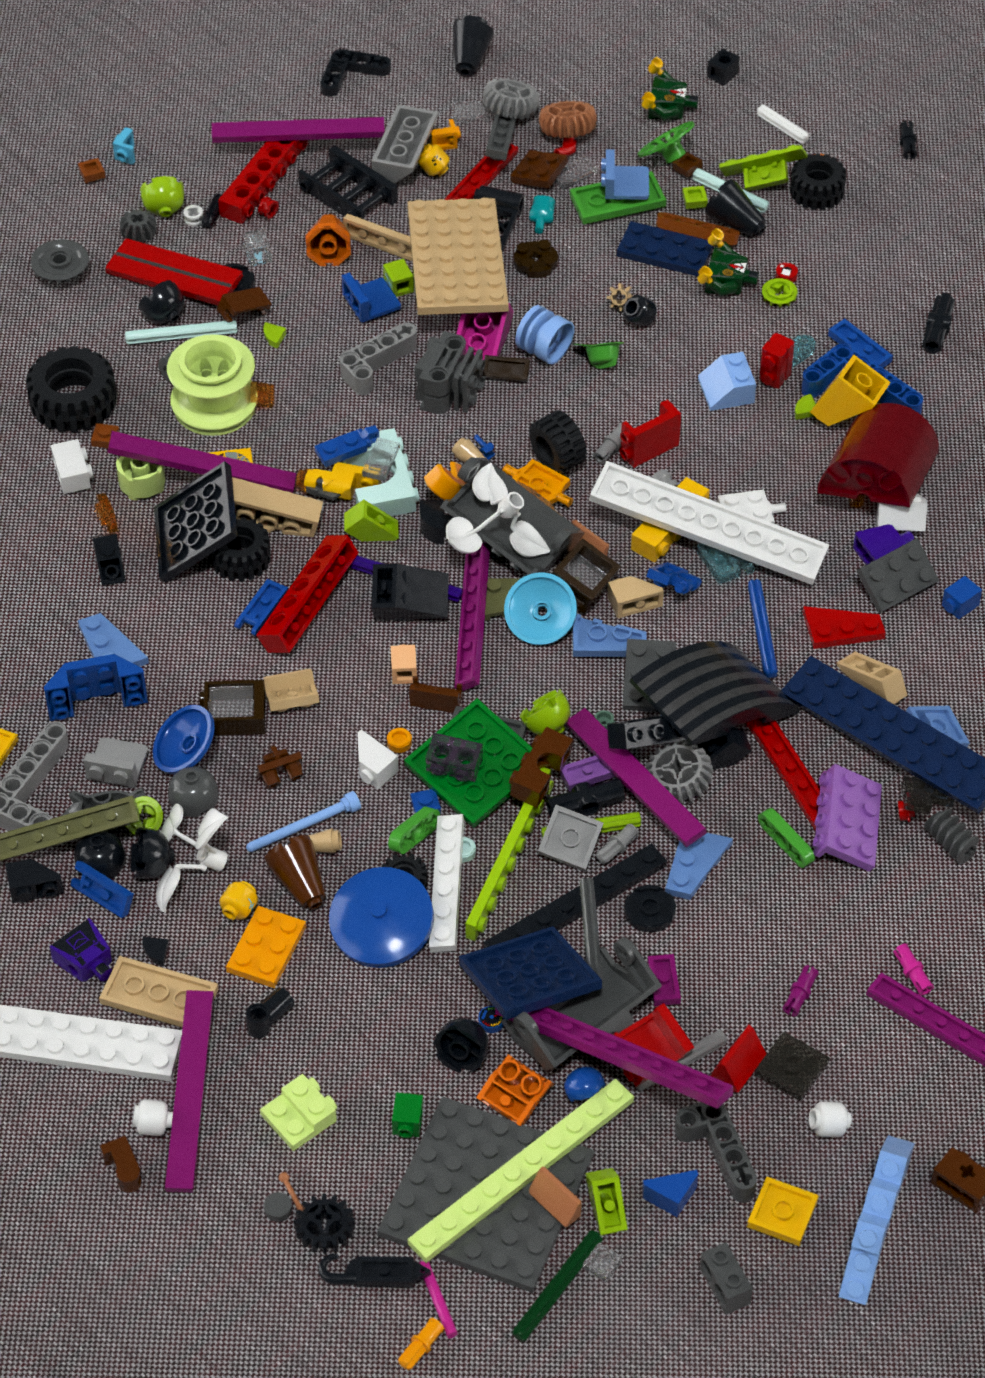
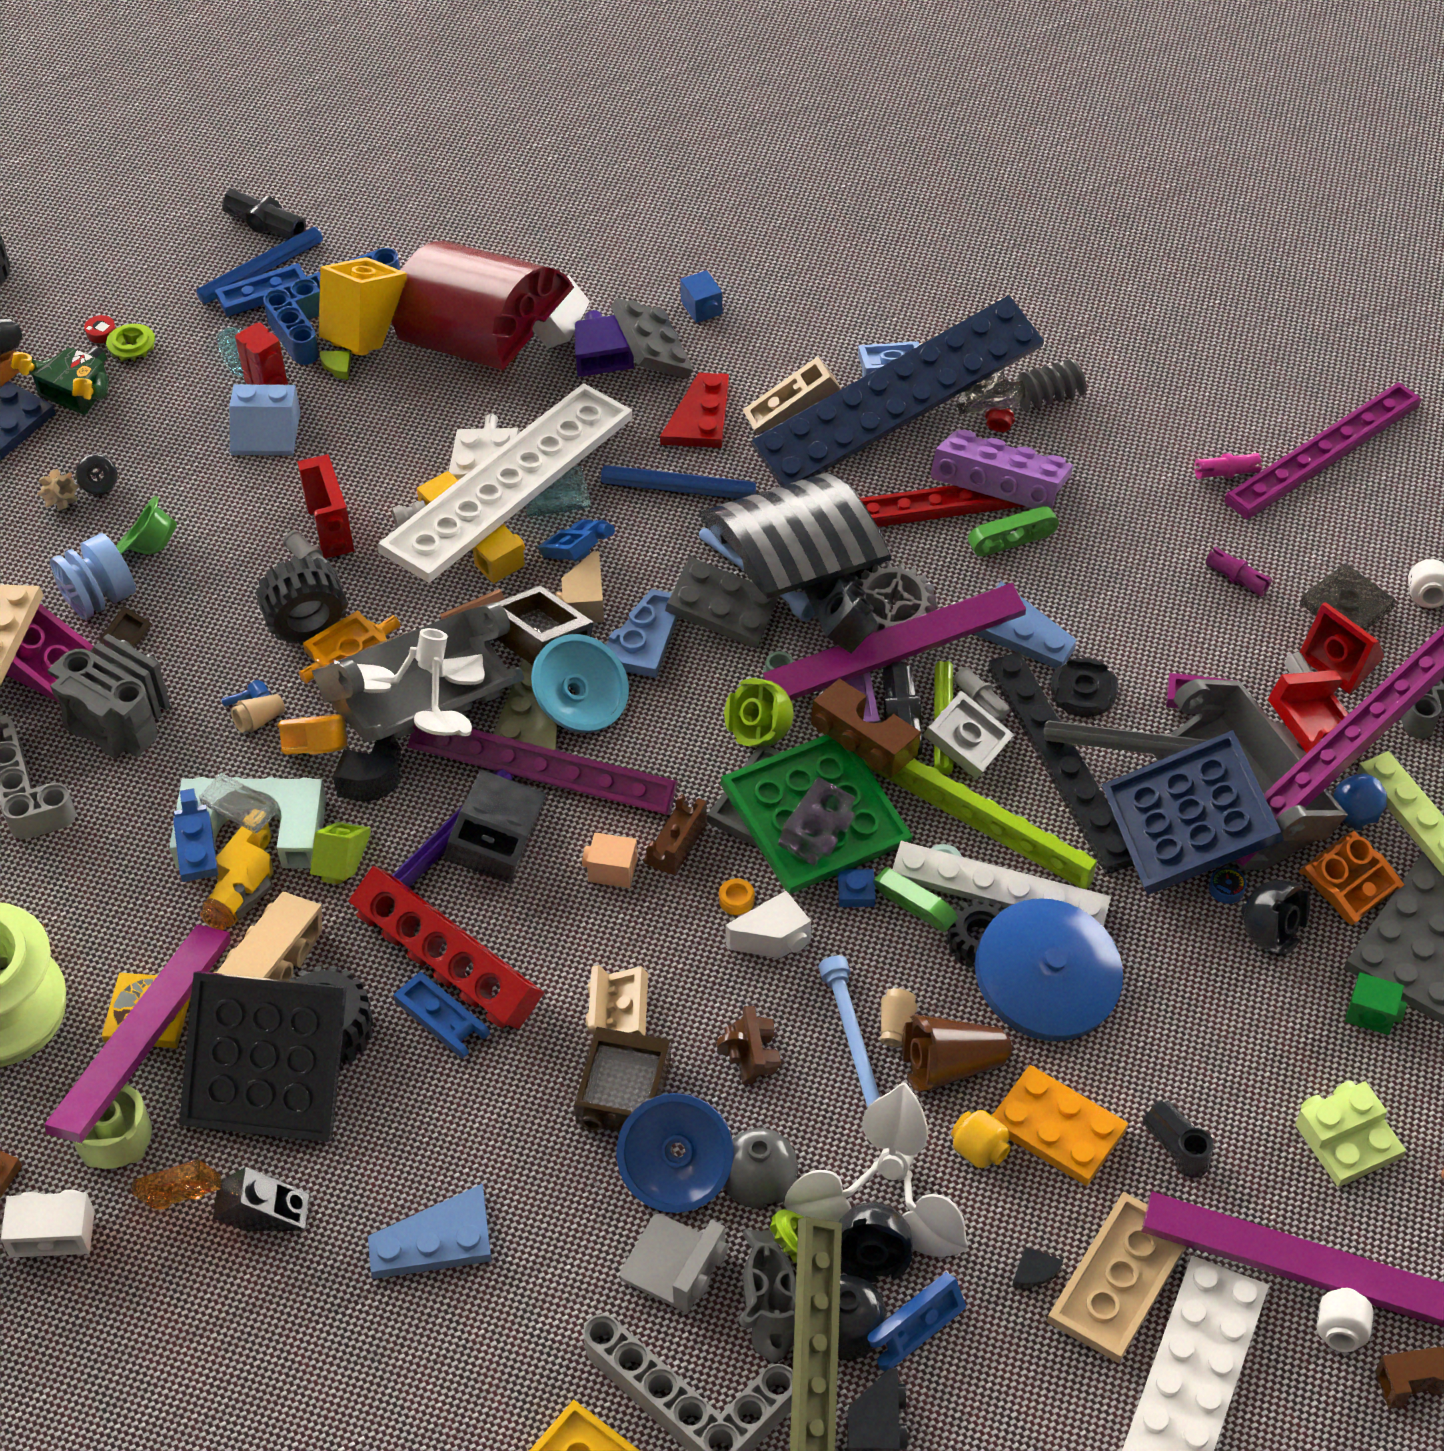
camera: 75 degrees left, 0 degrees up
blue slope [44,654,148,721] -> none
dark purple torso [49,918,112,982] -> none
none -> blue axle [196,227,323,304]

